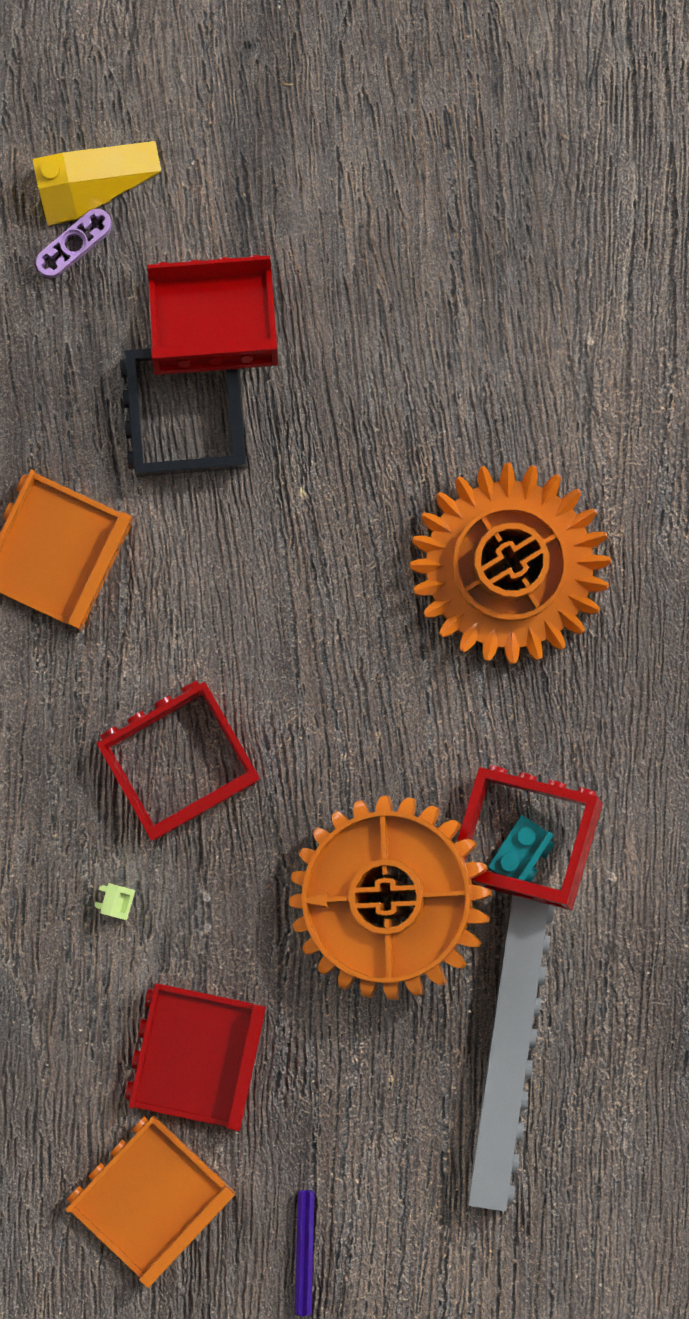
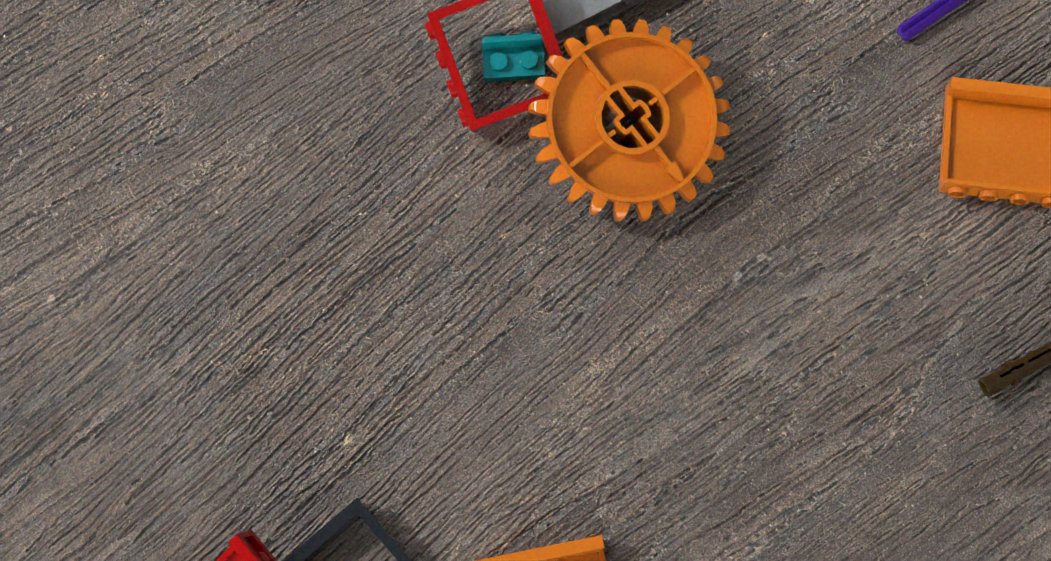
camera: 125 degrees left, 10 degrees down
yellowish green tile [94,883,135,920] -> none
red window [96,680,261,842] -> none
red panel [125,983,266,1131] -> none
orange gear [409,463,611,664] -> none

